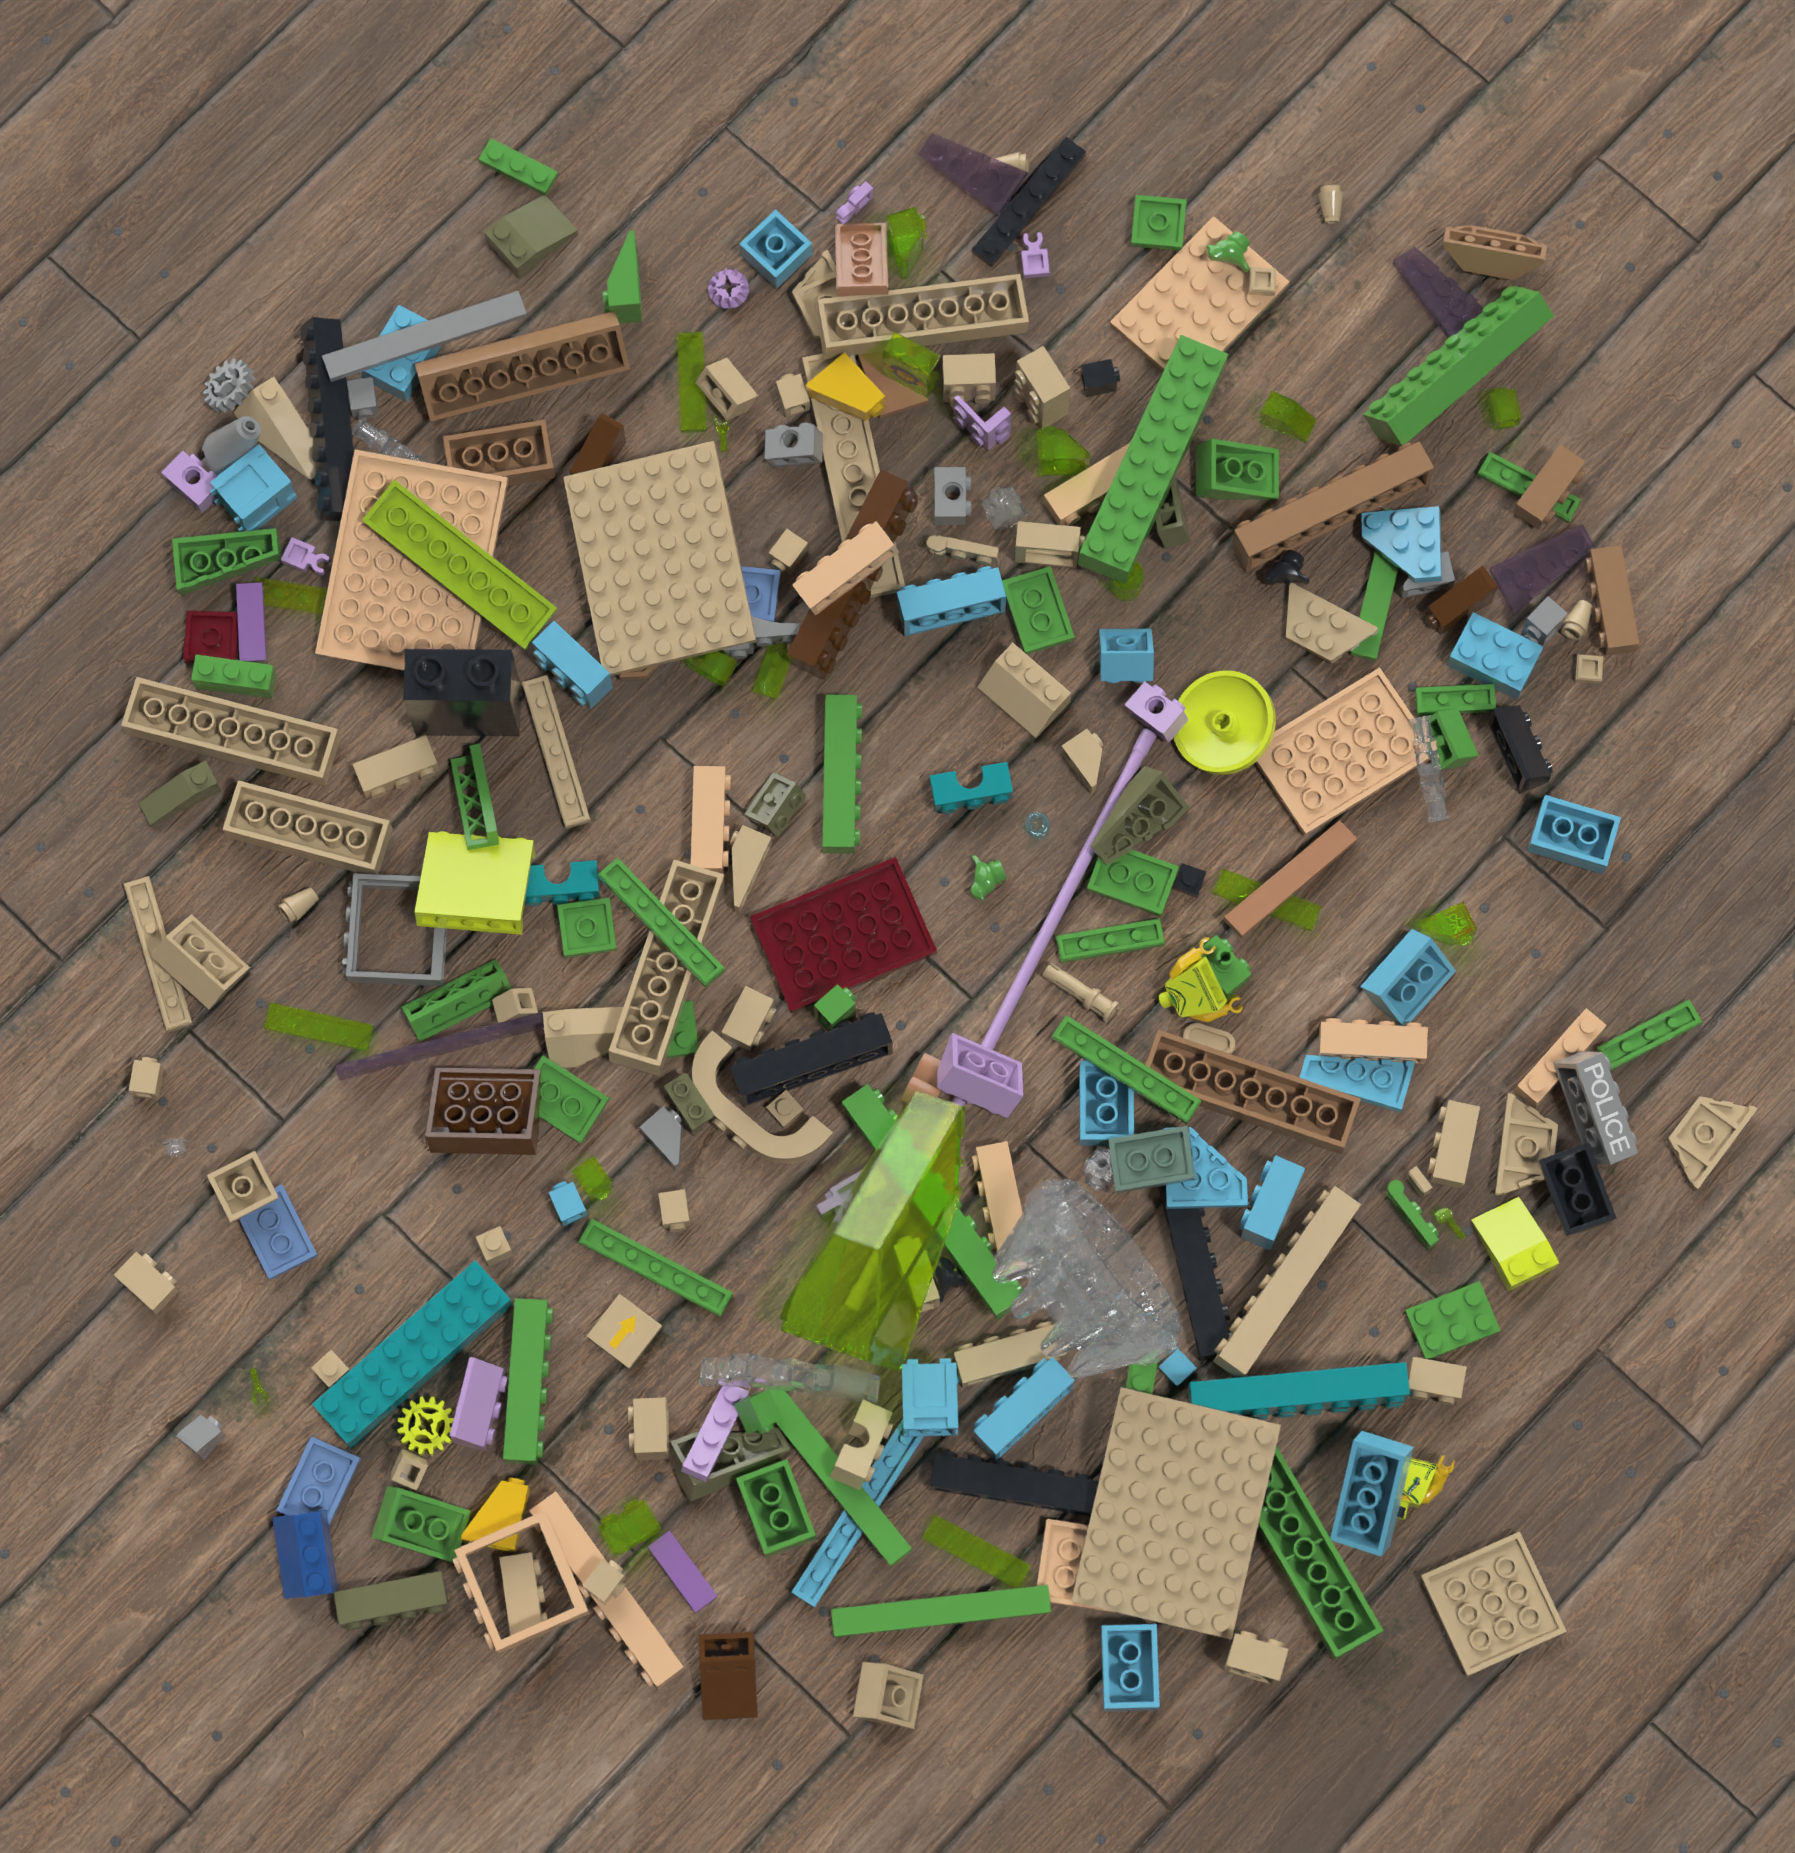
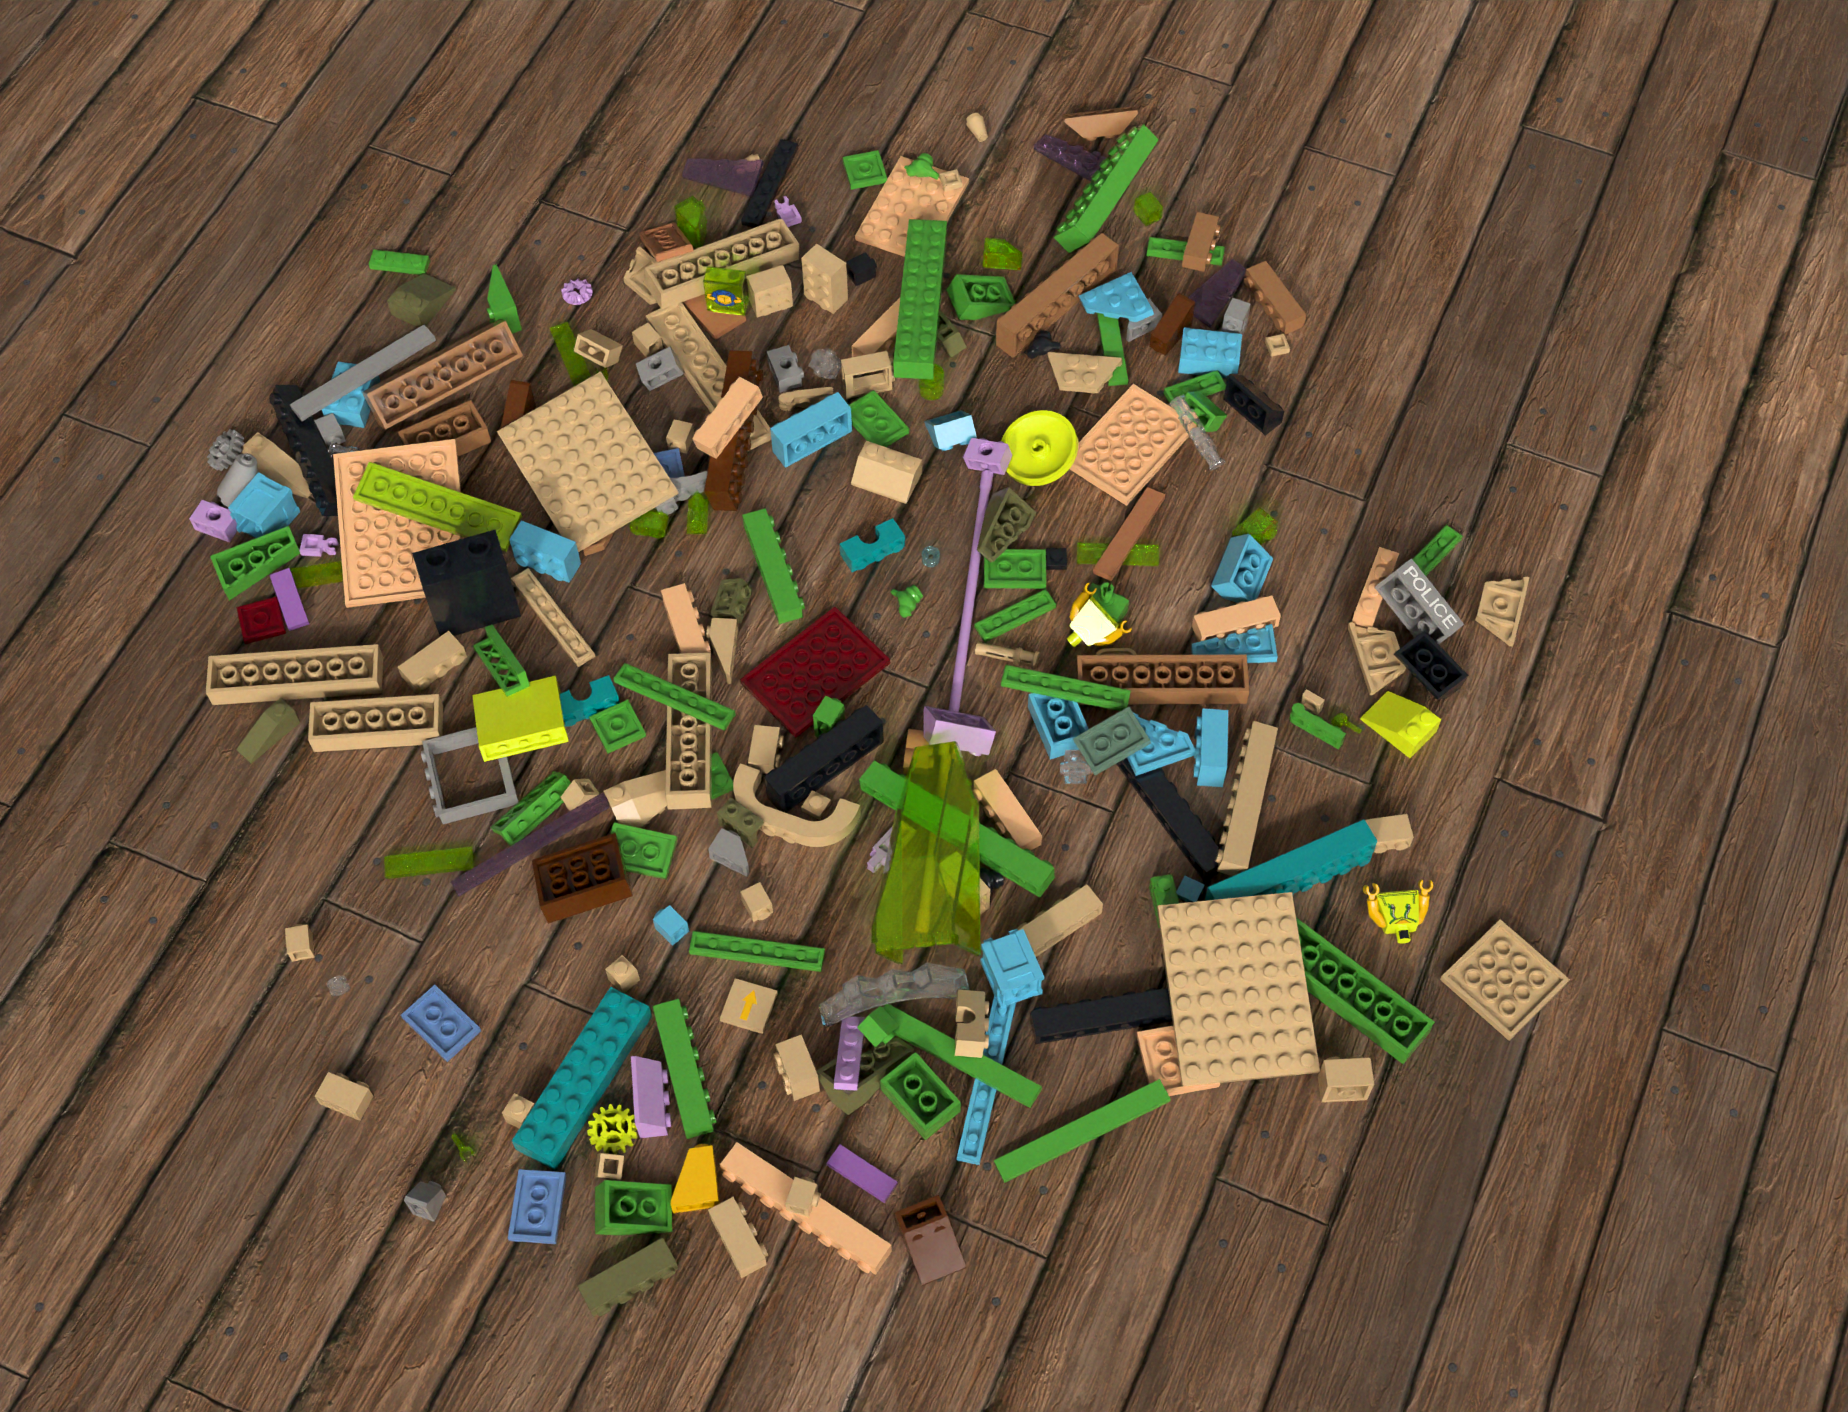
camera: 20 degrees left, 15 degrees down
tan tile [124,876,193,1032] -> none
tan slope [150,914,250,1009] -> none
bright green brick [191,655,277,699] -> none
tan slope [207,1151,279,1223] -> none
blue slope [273,1509,338,1599] -> none
tan cone [278,887,319,923] -> none
light nougat window [453,1511,589,1654] -> none
clear neon green brick [572,1156,613,1202] -> none
clear neon green brick [598,1499,662,1558] -> none
medium azure brick [739,209,813,289] -> none
yellow slope [806,352,886,421] -> none
lavender plate [836,181,873,224] -> none
tan slope [853,1662,924,1729] -> none
clear neon green tile [922,1515,1031,1589] -> none
lavender bracket [953,395,1011,451] -> none
medium azure brick [973,1357,1075,1461] -> none
clear wheel [992,1179,1182,1380] -> none
clear neon green slope [1036,426,1090,476] -> none
tan slope [1061,729,1103,794] -> none
medium azure brick [1101,1624,1160,1712] -> none
medium azure brick [1330,1431,1414,1557] -> none
bright green plate [1405,1281,1501,1360] -> none
tan brick [1427,1100,1480,1189] -> none
medium azure brick [1527,795,1621,874] -> none
tan cone [1562,600,1593,640] -> none

